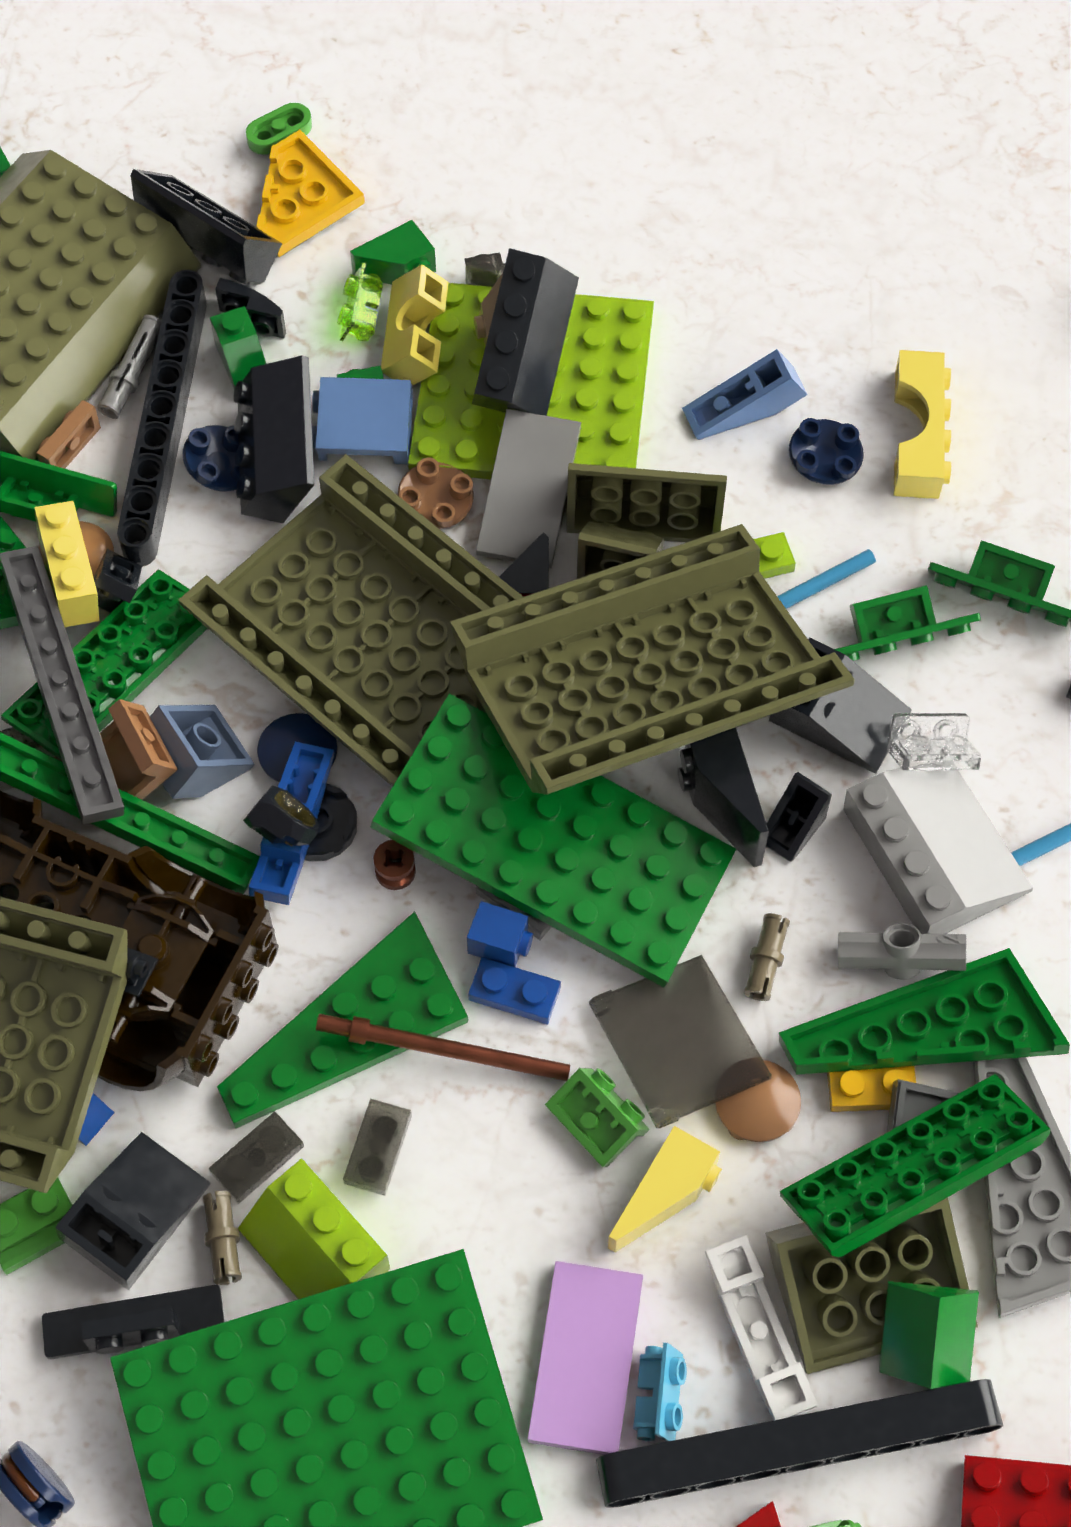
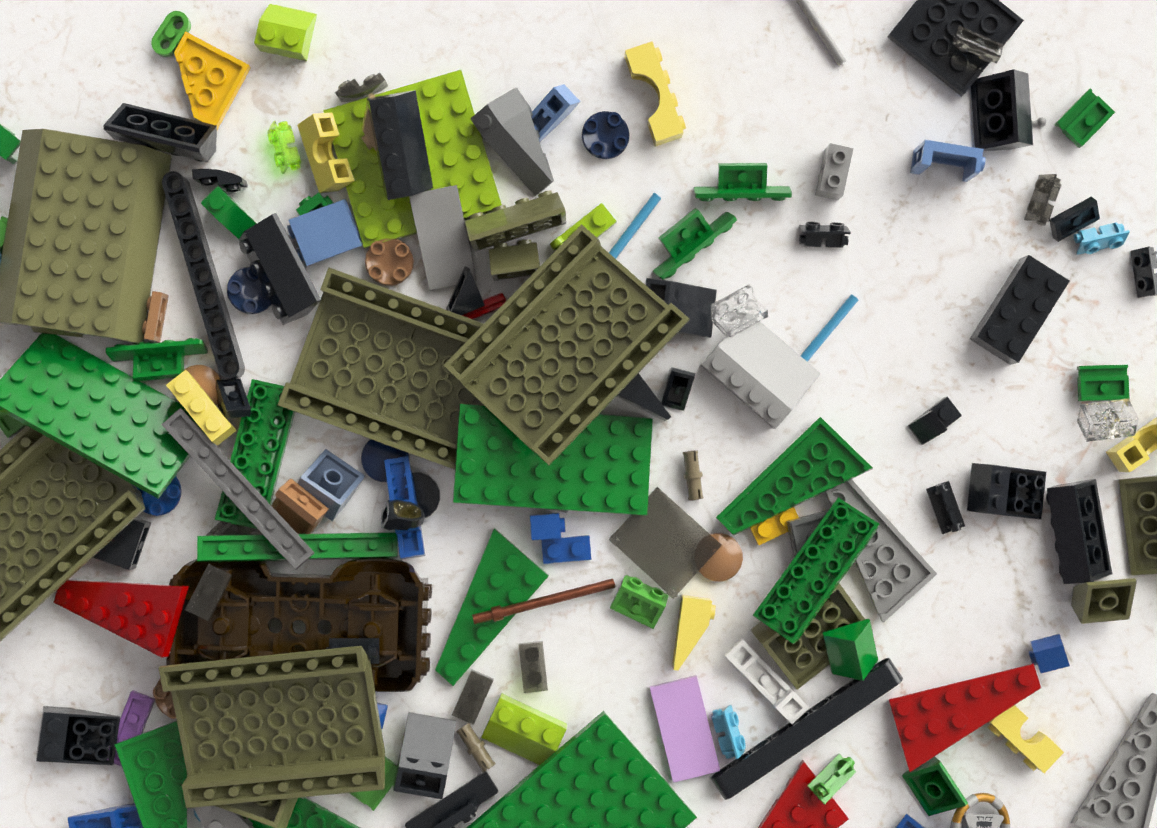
camera: 25 degrees left, 25 degrees up
light grey pin [97,314,161,419] -> none
green slope [350,220,436,285] -> none
copper wheel [373,840,416,890] -> none
light grey piece [838,923,966,980] -> none
none -> lime slope [254,4,317,61]
none -> dark grey wedge [471,88,554,196]

